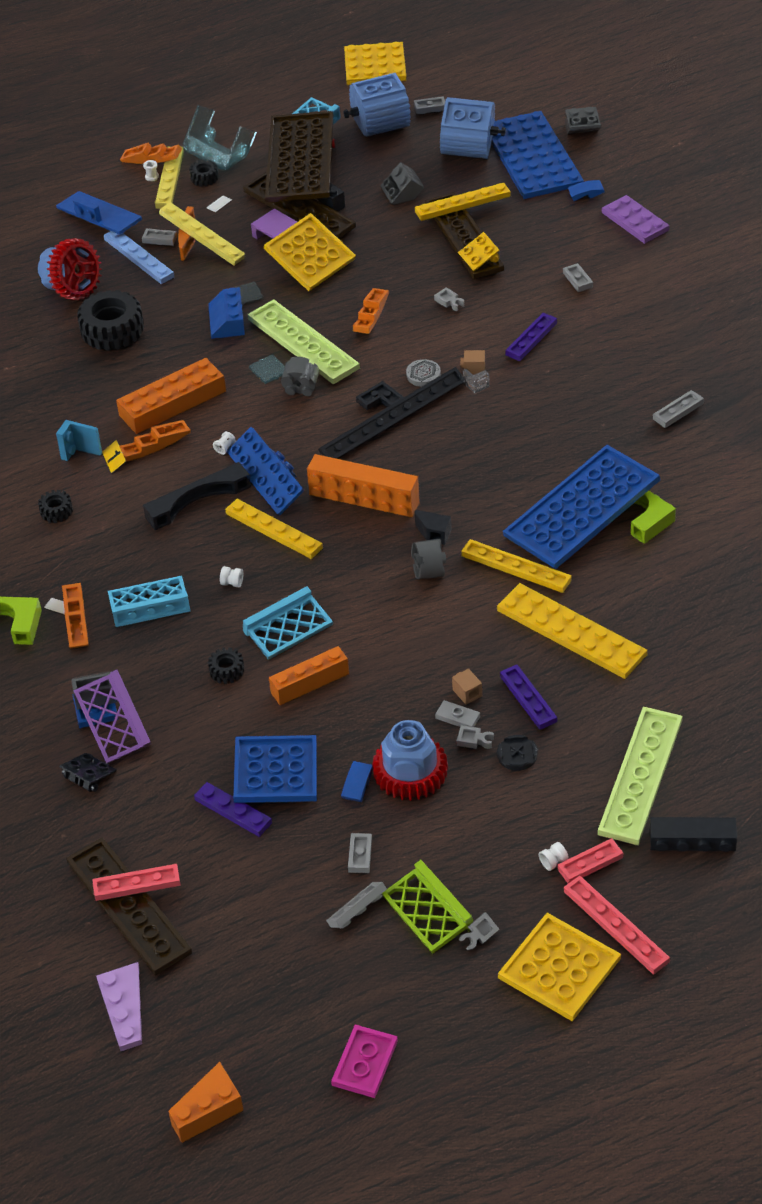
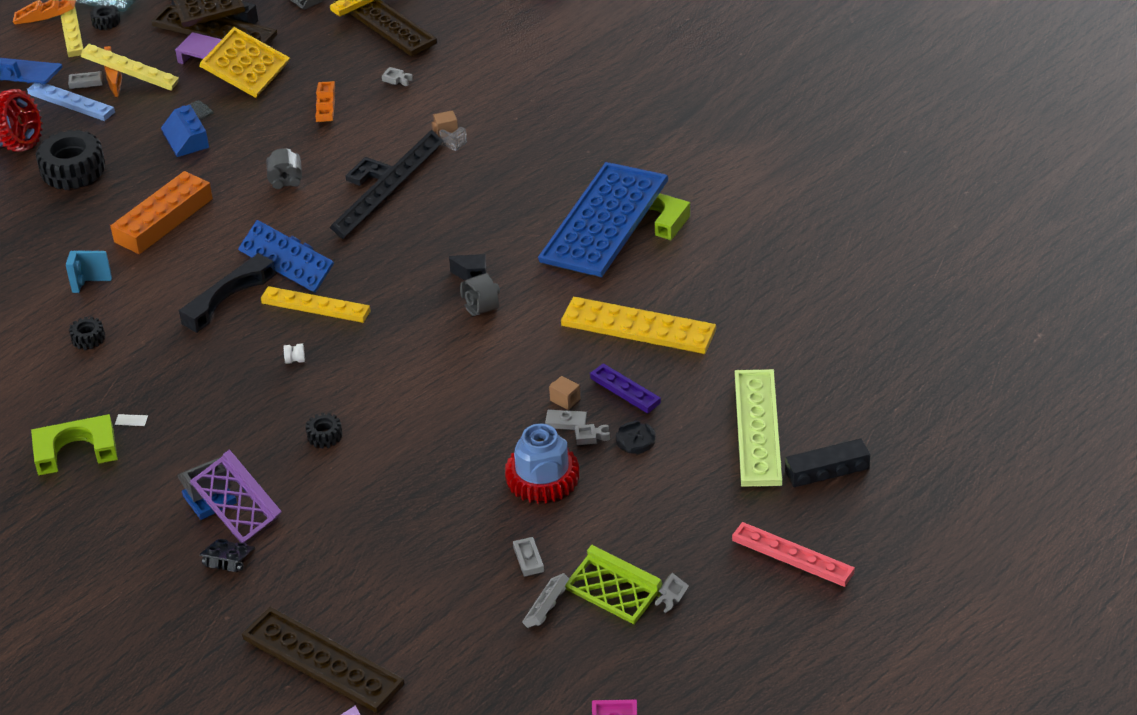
camera: 20 degrees left, 5 degrees down
orange slope [62,583,89,649] -> none
coral plate [92,864,181,901] -> none
yellow sticker [102,440,126,473] -> none
medium azure fence [108,576,190,627] -> none
orange slope [119,420,191,462] -> none
white bush [143,160,159,181] -> none
dark purple plate [194,782,272,837] -> none
white sticker [207,196,232,212] -> none
white bush [213,431,236,455] -> none
blue plate [233,735,317,803] -> none
medium azure fence [243,586,333,660] -> none
yellowish green plate [248,299,360,384] -> none
clear light blue piece [249,354,285,384] -> none
orange brick [269,646,349,705] -> none
orange brick [307,454,420,517] -> none
blue slope [341,761,373,802] -> none
light grey tile [406,359,441,387] -> none
yellow hinge [458,232,500,271] -> none
yellow plate [461,539,572,593] -> none
yellow plate [498,913,621,1022] -> none
dark purple plate [505,313,557,361] -> none
white wheel [539,842,568,871] -> none
coral plate [557,838,623,883] -> none
light grey plate [563,263,593,292] -> none
light grey plate [653,390,704,428] -> none

